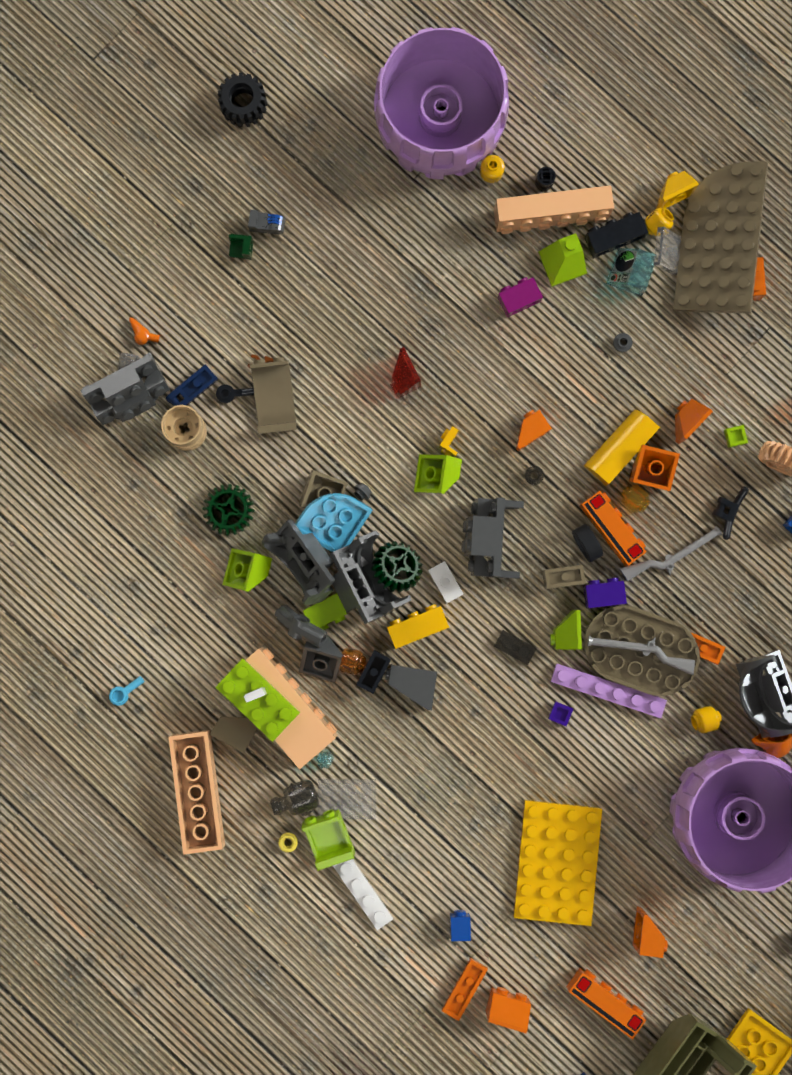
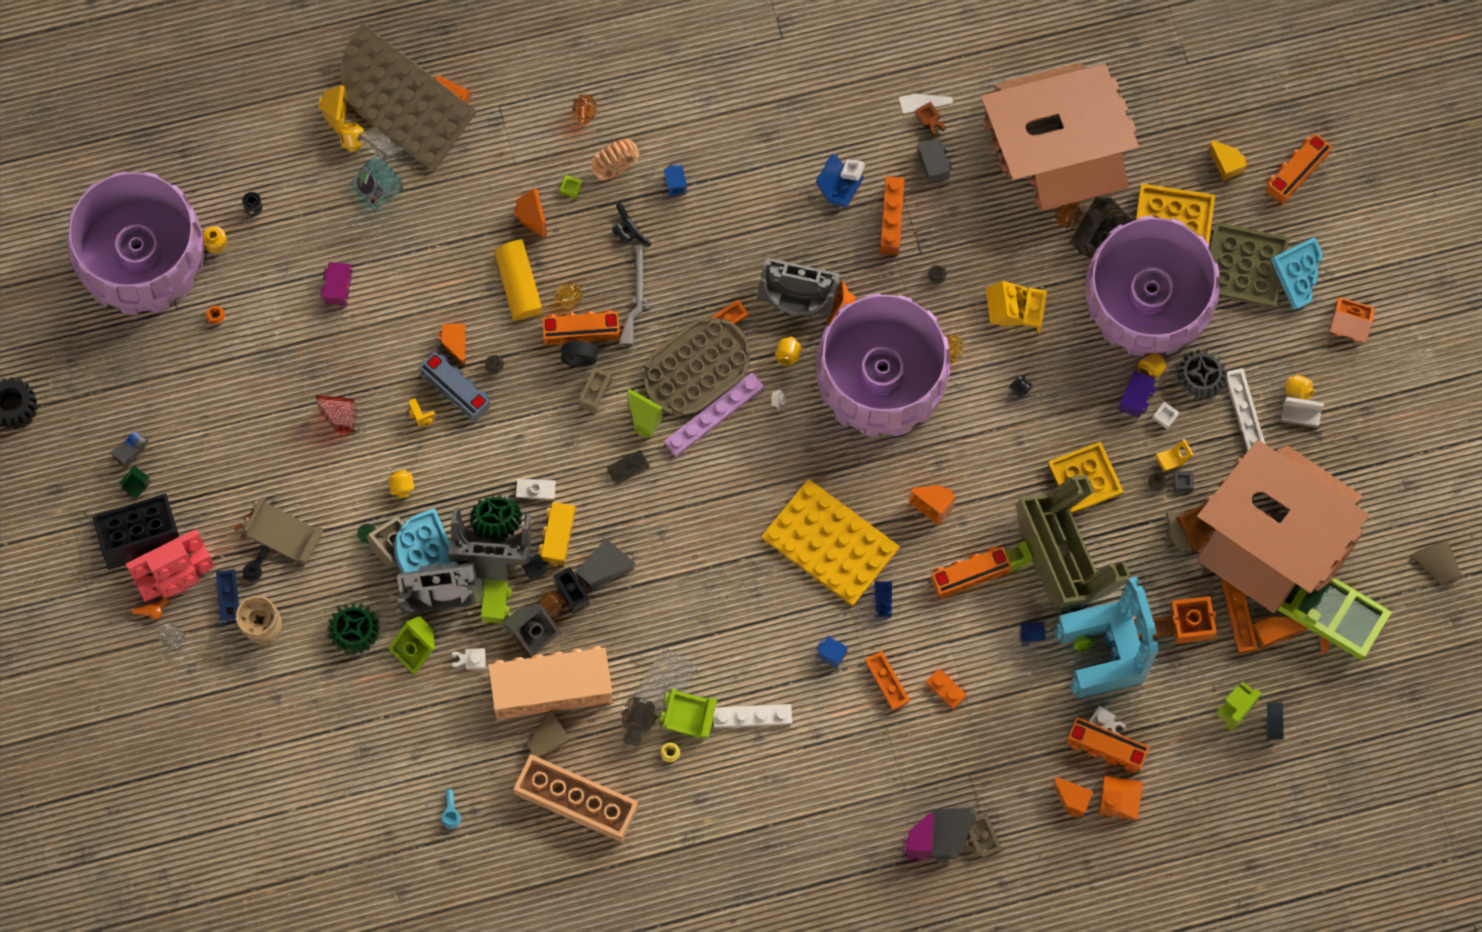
camera: 60 degrees left, 15 degrees down
dark grey piece [80,352,170,425] -> none
lime plate [215,658,300,742] -> none
white tile [244,687,267,703] -> none
dark grey piece [275,605,328,648] -> none
clear light blue plate [317,749,334,769] -> none
dark grey plate [354,483,372,500] -> none
lime slope [414,454,462,494] -> none
dark grey piece [461,498,524,579] -> none
orange slope [485,987,531,1033] -> none
light nougat brick [494,185,614,234] -> none
lime slope [538,233,587,287] -> none
dark purple plate [548,701,573,727] -> none
dark purple brick [583,578,627,608] -> none
black brick [584,212,648,259] -> none
light grey piece [587,636,695,675] -> none
dark grey plate [613,333,633,352] -> none
orange slope [629,444,680,491] -> none
none -> black slope [92,493,180,570]
none -> coral piece [126,529,215,602]
none -> orange plate [206,306,225,325]
none -> clear green tile [357,524,376,544]
none -> yellow head [388,470,415,499]
none -> sand blue brick [419,352,490,423]
none -> white plate [452,648,486,670]
none -> black plate [521,554,547,582]
none -> white plate [771,390,786,409]
none -> clear blue leg [873,581,892,618]
none -> orange plate [925,668,967,710]
none -> lime panel [1006,541,1033,571]

